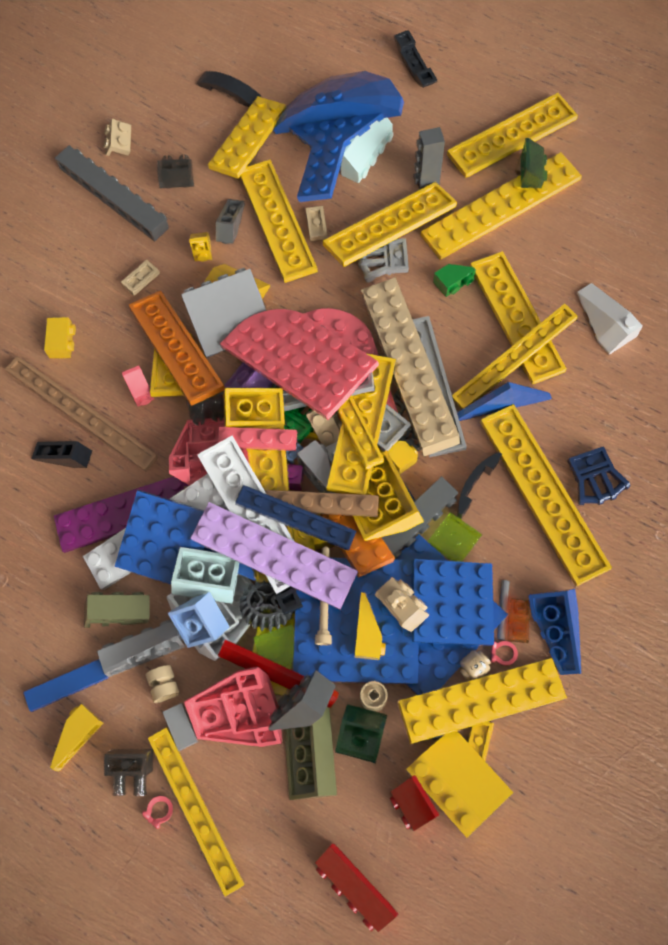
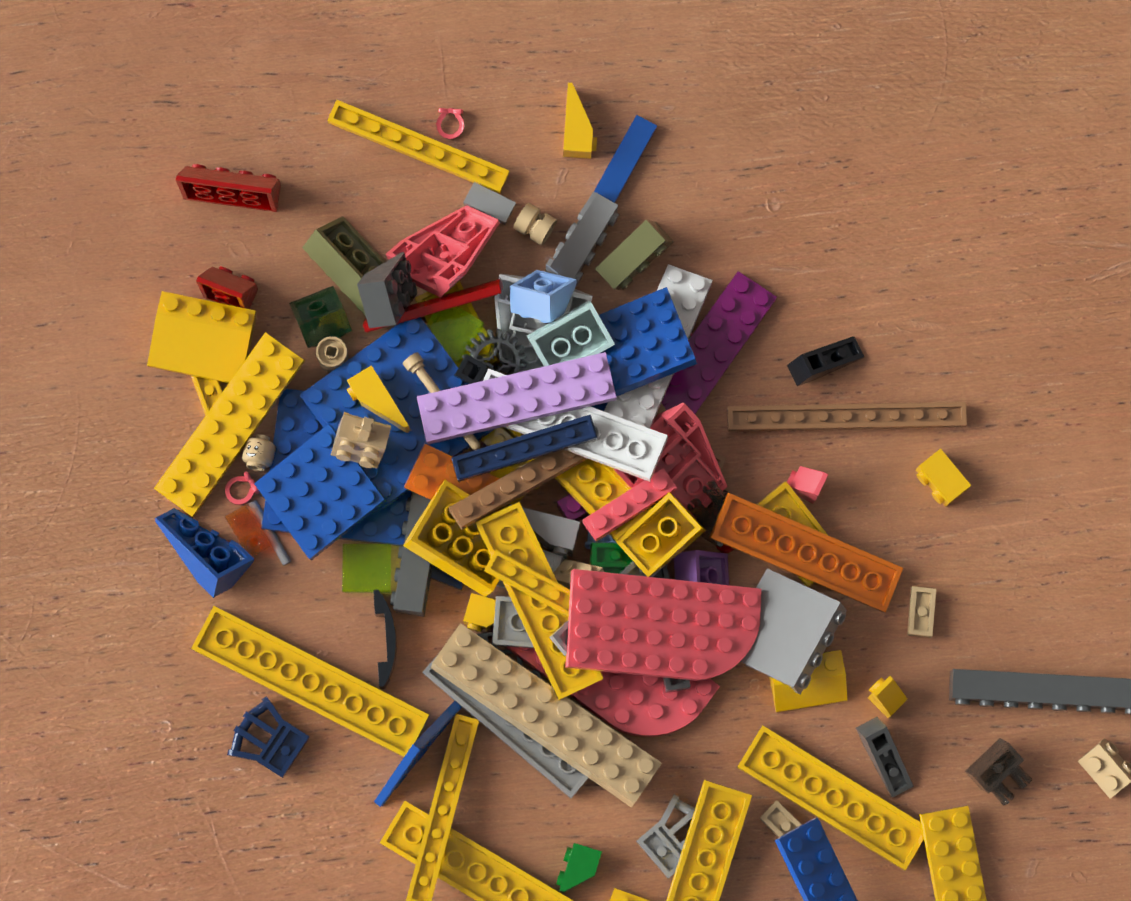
camera: 135 degrees right, 10 degrees up
clear smoke brick [104,749,153,796] -> none

